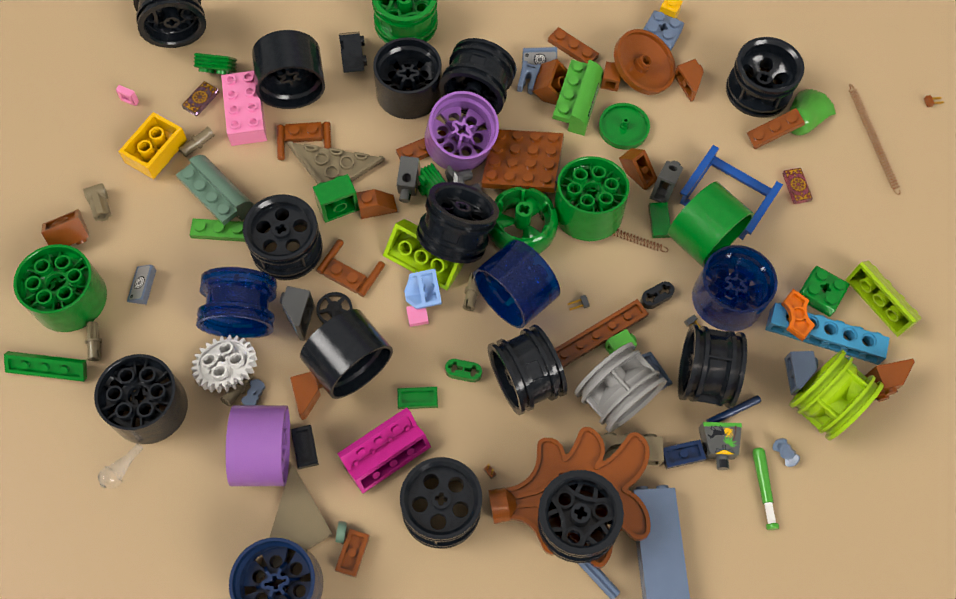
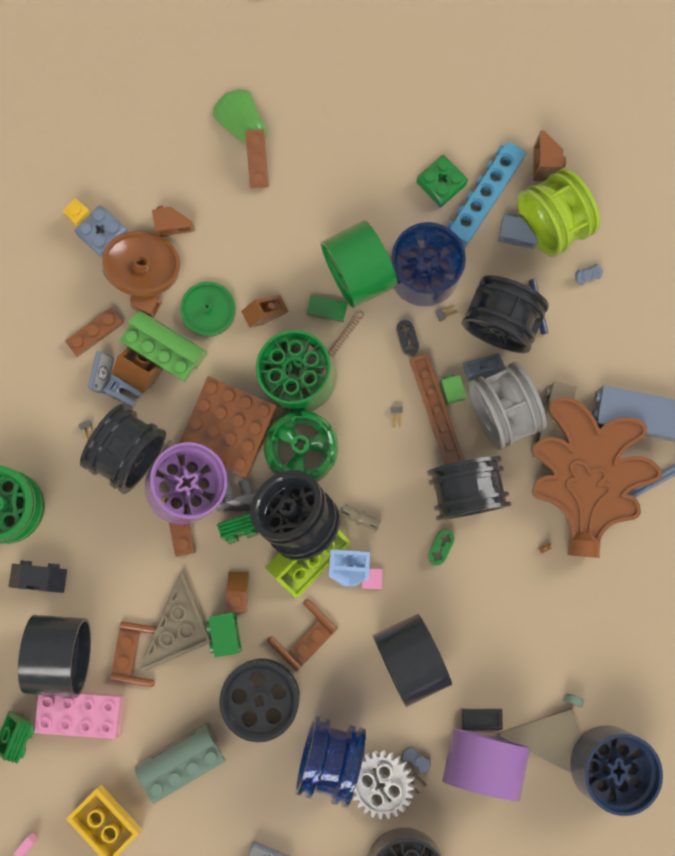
camera: 75 degrees left, 15 degrees up
dark tan pin [179,126,215,157] -> none
tile [182,81,219,117] -> none
bright green plate [190,218,245,242] -> none
dark grey slope [280,286,315,341] -> none
dark orange slope [290,372,323,420] -> none
black wheel [316,292,353,323] -> none
dark orange plate [335,529,370,578] -> none
dark pink brick [337,407,431,494] -> none
black wheel [373,37,442,119] -> none
dark grey torso [396,156,421,203] -> none
green tile [397,387,438,409] -> none
black wheel [400,457,482,549] -> none
clear blue wheel [473,240,560,328] -> none
black wheel [538,470,624,564] -> none
dark grey torso [650,161,683,203] -> none
dark blue plate [663,440,707,469] -> none
blue piece [680,145,783,240] -> none
dark grey torso [699,422,742,470] -> none
black wheel [726,37,804,118] -> none
bright green piece [752,448,779,530] -> none
orange tile [781,289,815,341] -> none
tile [782,168,813,204] -> none
lime slope [846,261,922,337] -> none
piece [849,84,901,195] -> none

